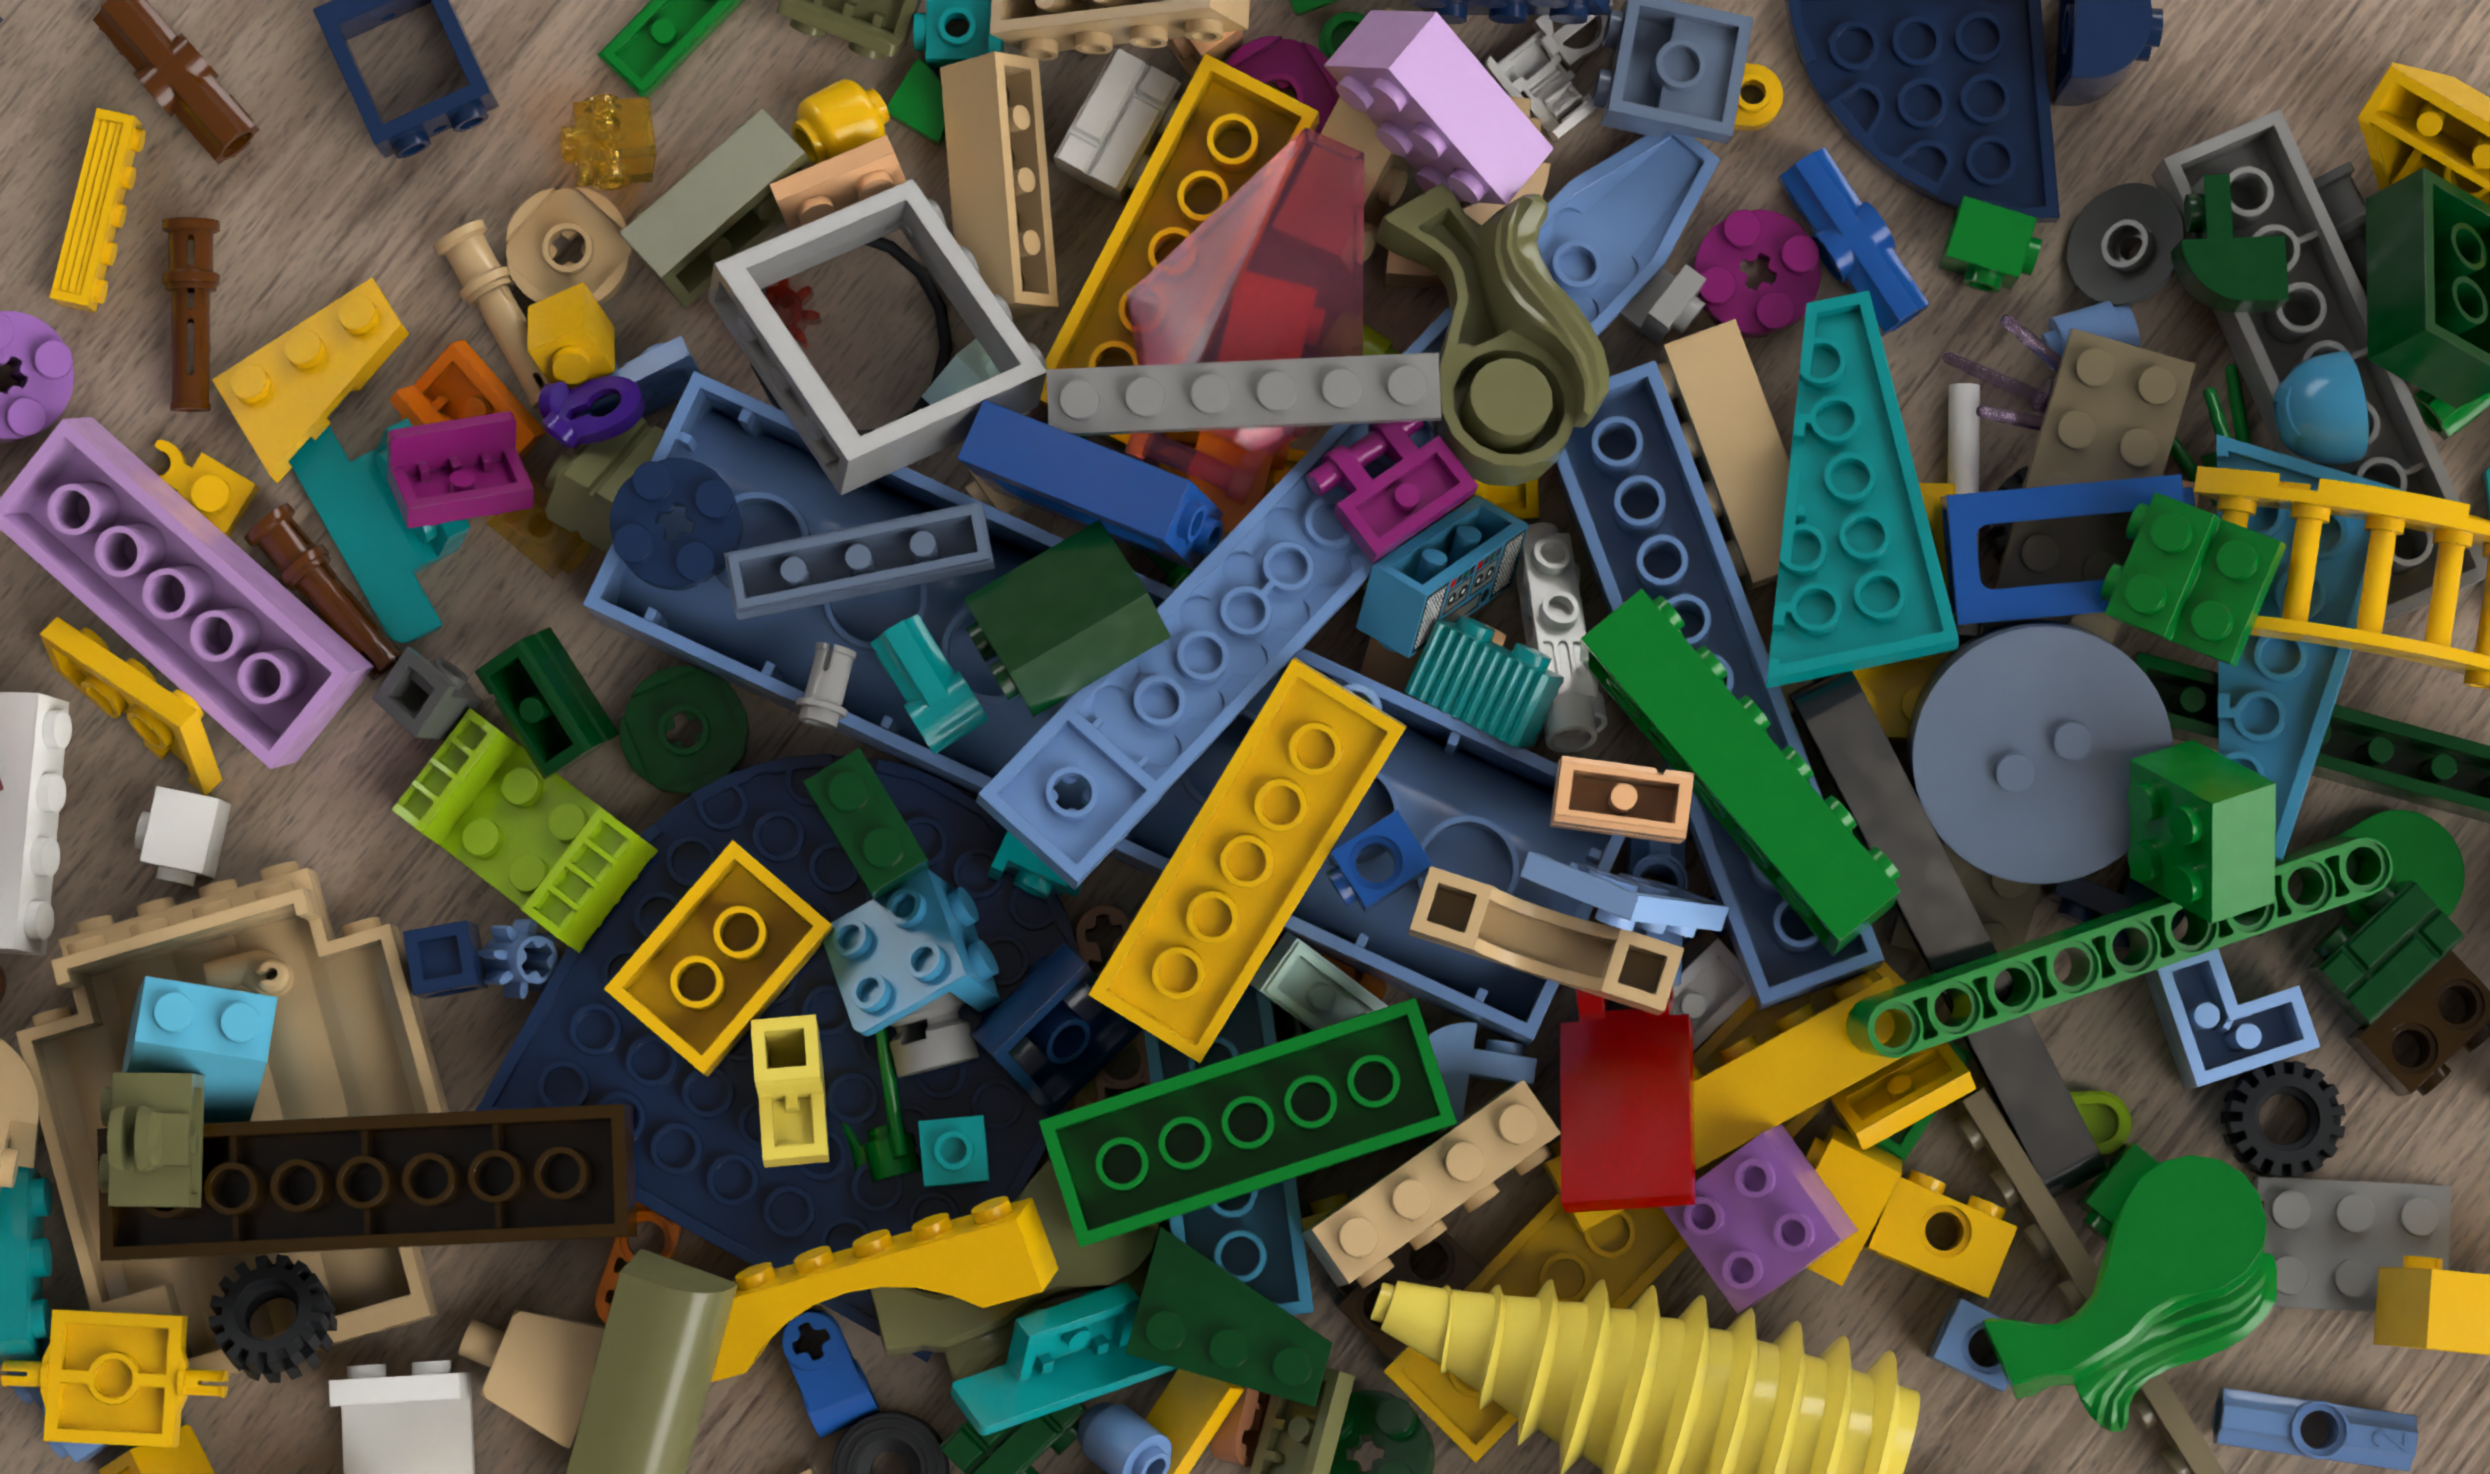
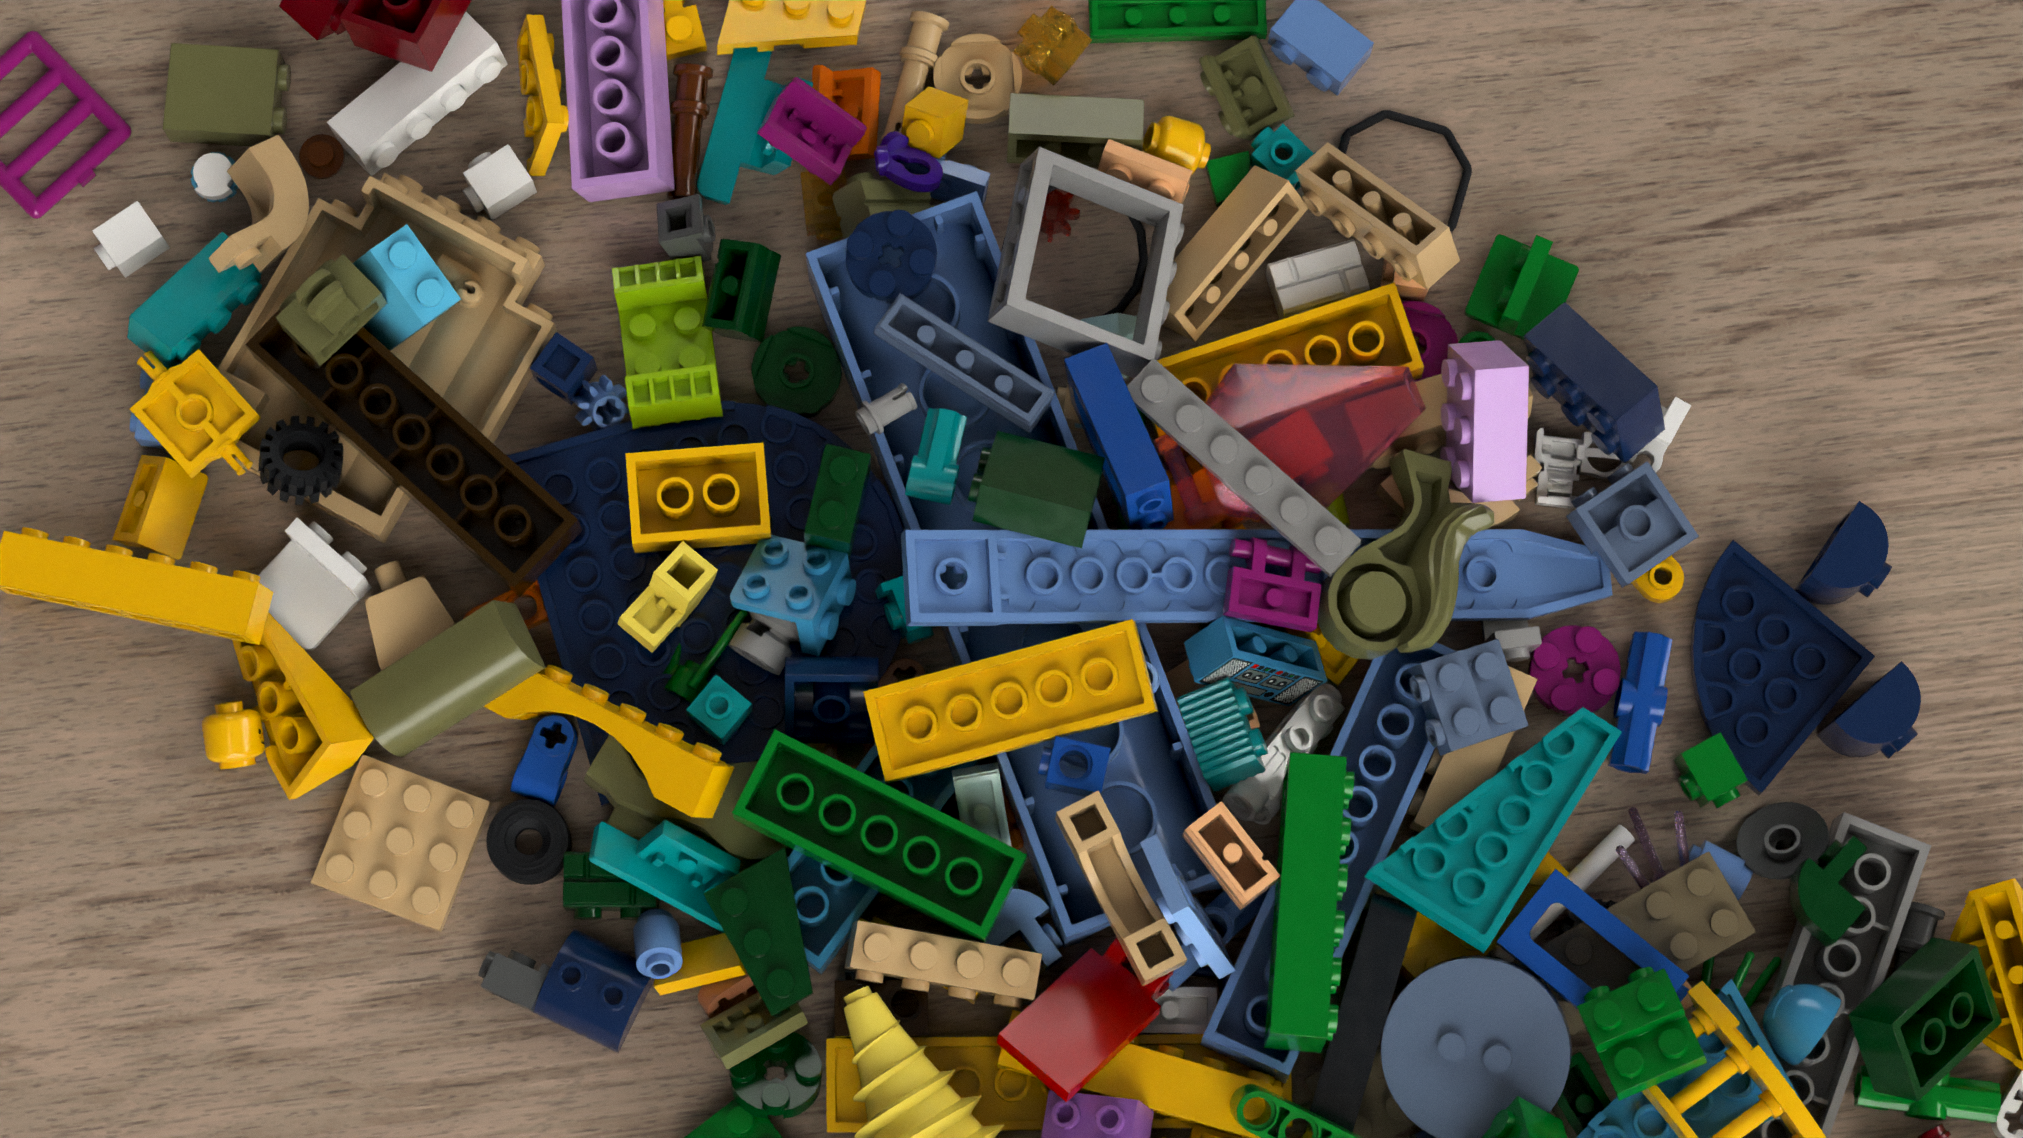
camera: 40 degrees right, 5 degrees down
none -> sand blue plate [1410,639,1529,756]

